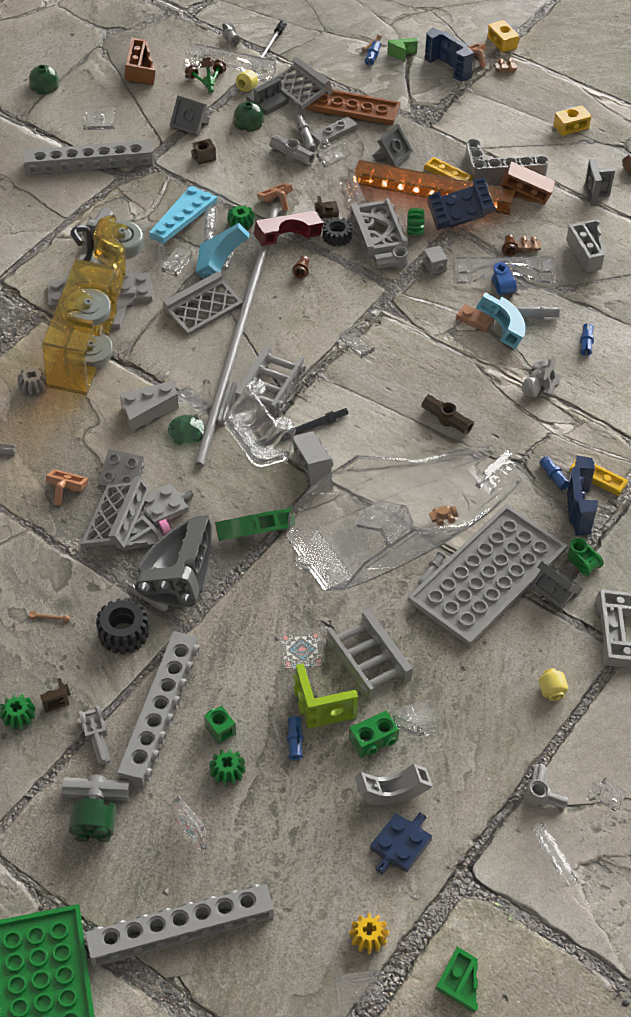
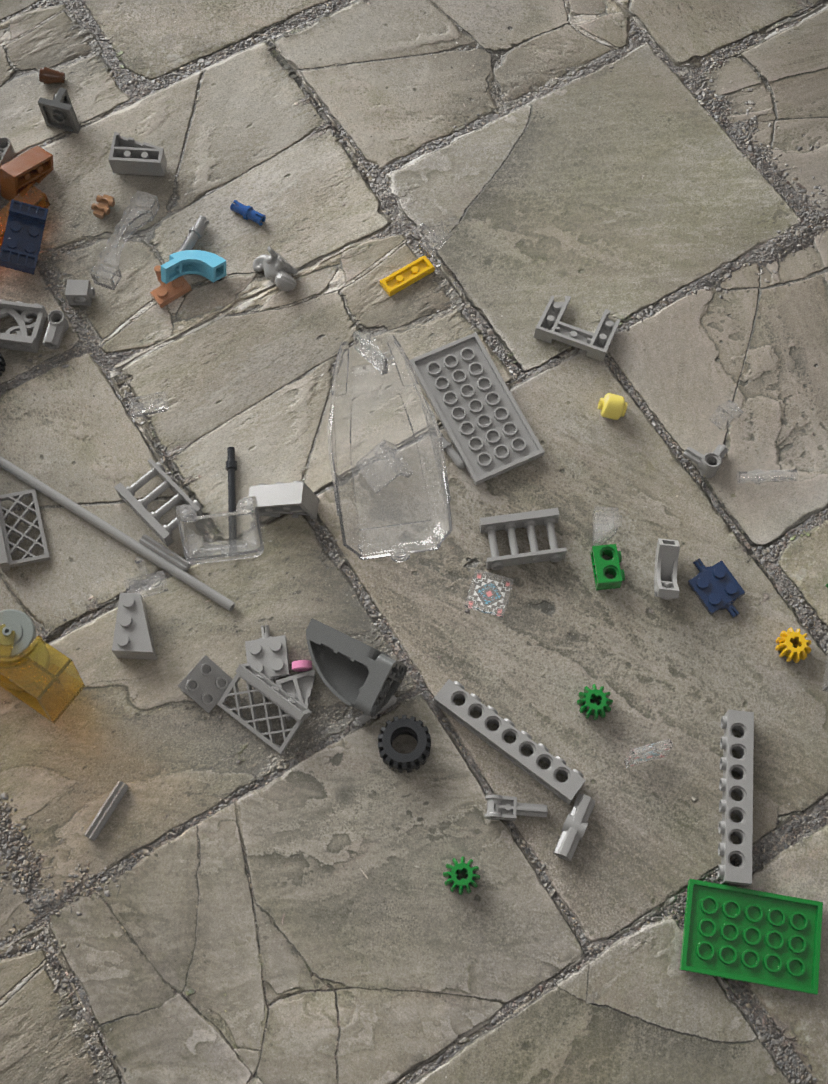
camera: 65 degrees left, 15 degrees up
light grey gear [17,365,48,396] -> none
medium nougat hinge [29,611,70,623] -> none
dark brown bracket [40,678,71,713] -> none
nougat plate [46,469,89,506] -> none
dark green brick [69,798,117,842] -> none
clear green dish [168,415,204,445] -> none
green brick [204,705,236,745] -> none
green slope [215,507,295,541] -> none
blue pin [287,716,304,761] -> none
reddish brown cone [292,256,309,279] -> none
lime bracket [293,663,358,729] -> none
green gear [407,208,425,236] -> none
dark brown piece [421,394,474,435] -> none
medium nougat piece [429,505,458,526] -> none
blue piece [492,263,517,295] -> none
reddish brown cone [502,234,519,257] -> none
dark grey bracket [530,561,583,609] -> none
blue pin [539,456,569,490] -> none
dark blue plate [567,455,598,536] -> none
green piece [567,538,604,576] -> none

